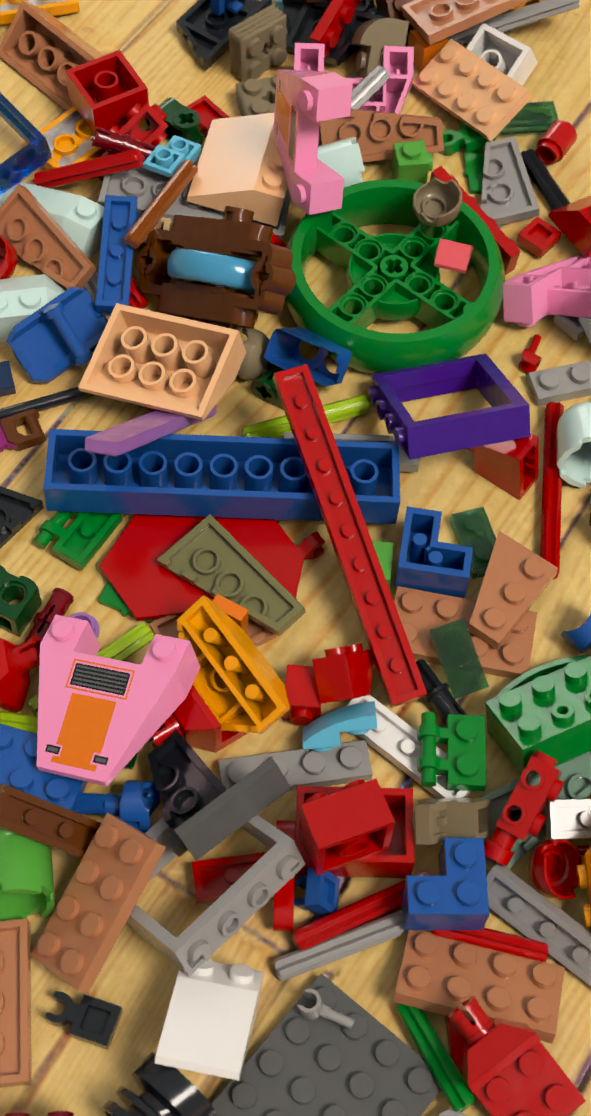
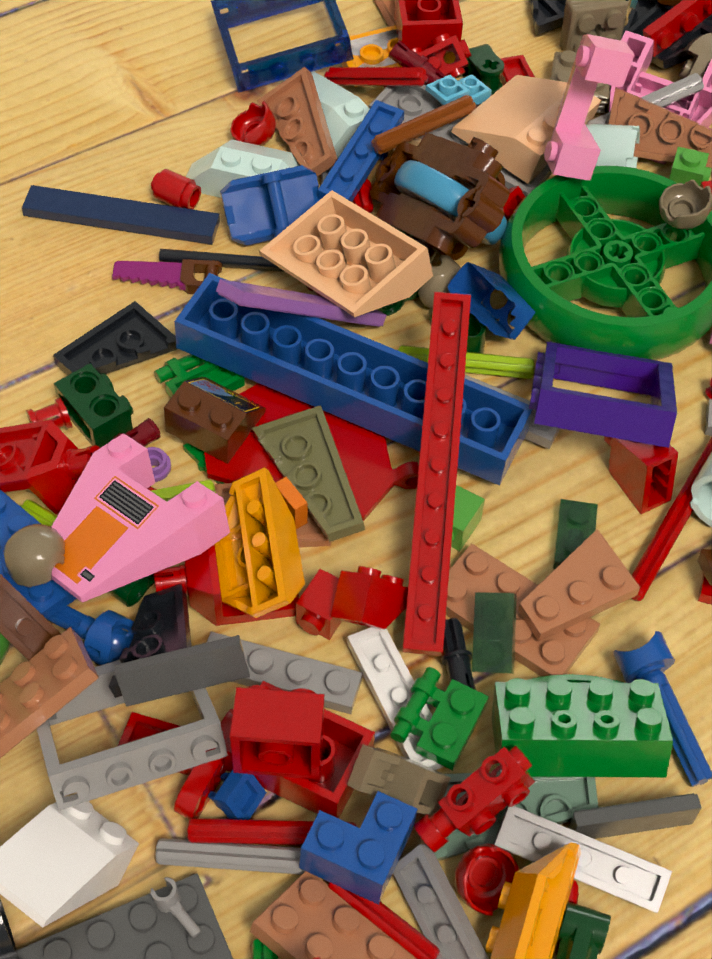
camera: 25 degrees right, 5 degrees down
medium azure slope [302,701,377,752] -> none
blue brick [395,506,473,598] -> none
coral slope [434,238,473,274] -> none
none -> dark tan hair [3,524,65,587]
none -> reddish brown slope [164,377,266,464]

